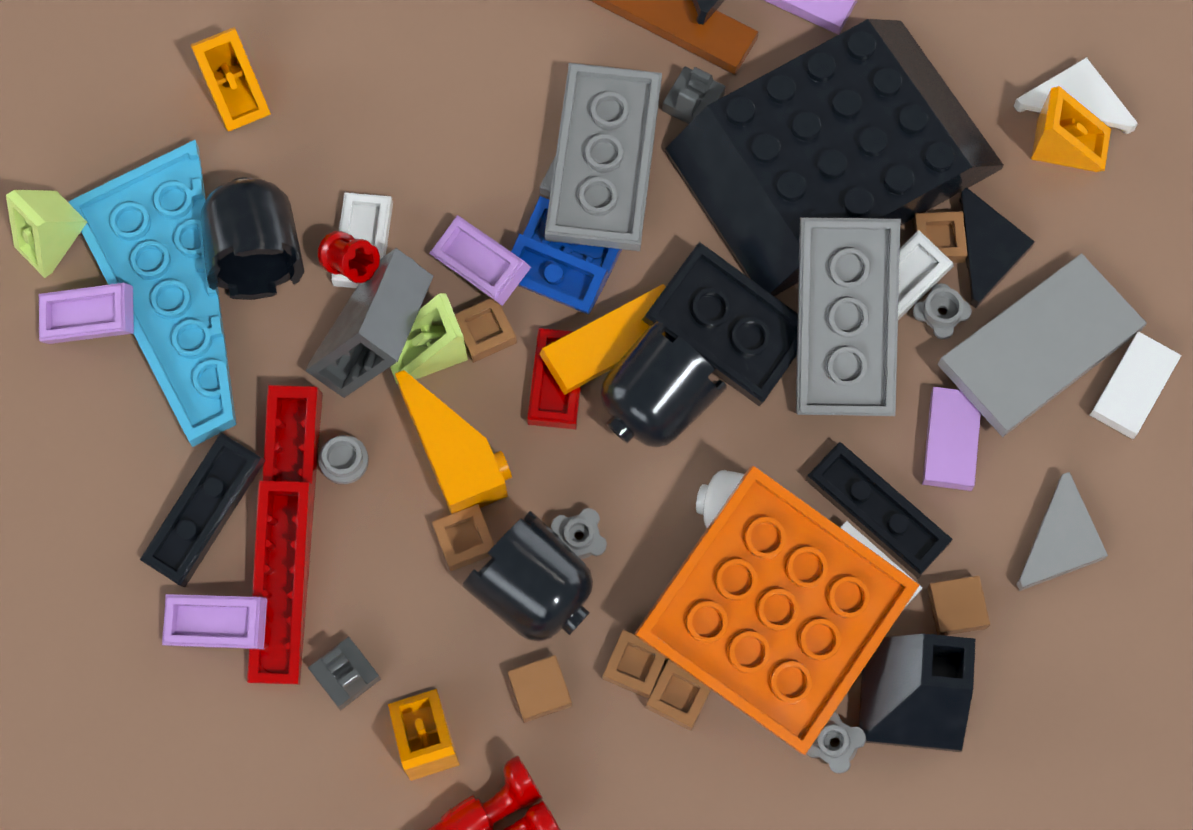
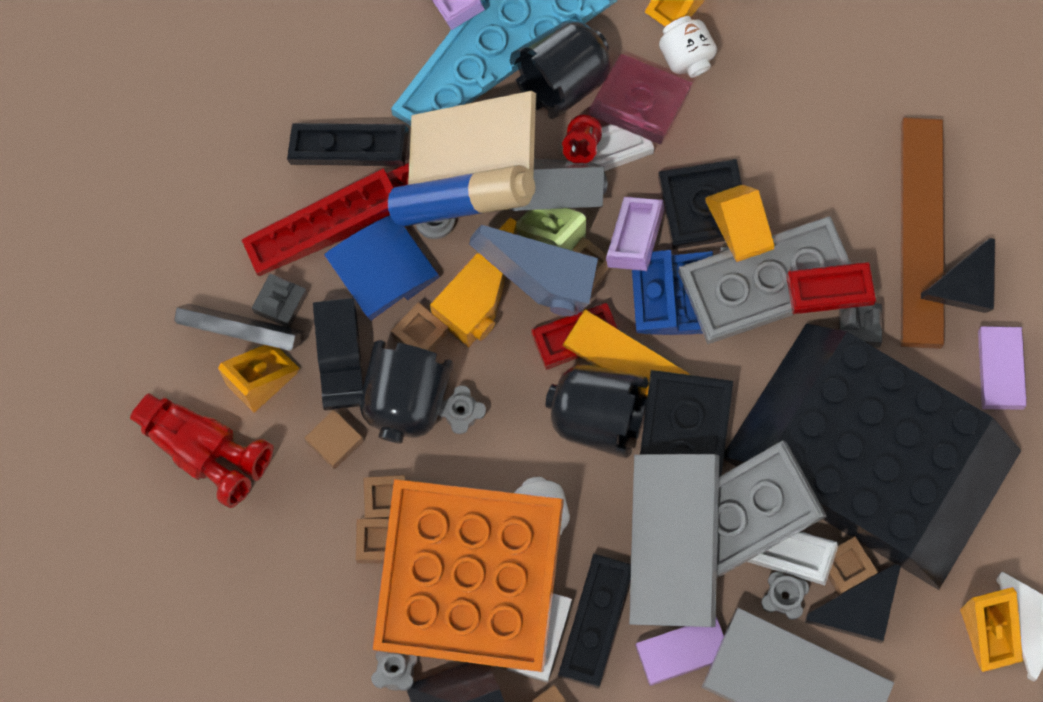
camera: 65 degrees right, 0 degrees up
lavender tile [162,594,267,649] -> none
none -> tile [174,304,304,351]
none -> black piece [313,298,363,410]
none -> blue slope [324,216,440,321]
none -> tan door [388,91,536,227]
none -> sand blue slope [469,225,598,316]
none -> clear pink tile [589,54,692,145]
none -> light grey tile [629,454,719,627]
none -> black tile [658,159,742,250]
none -> white head [659,16,717,78]
none -> light orange slope [706,185,774,262]
none -> red tile [786,262,876,315]

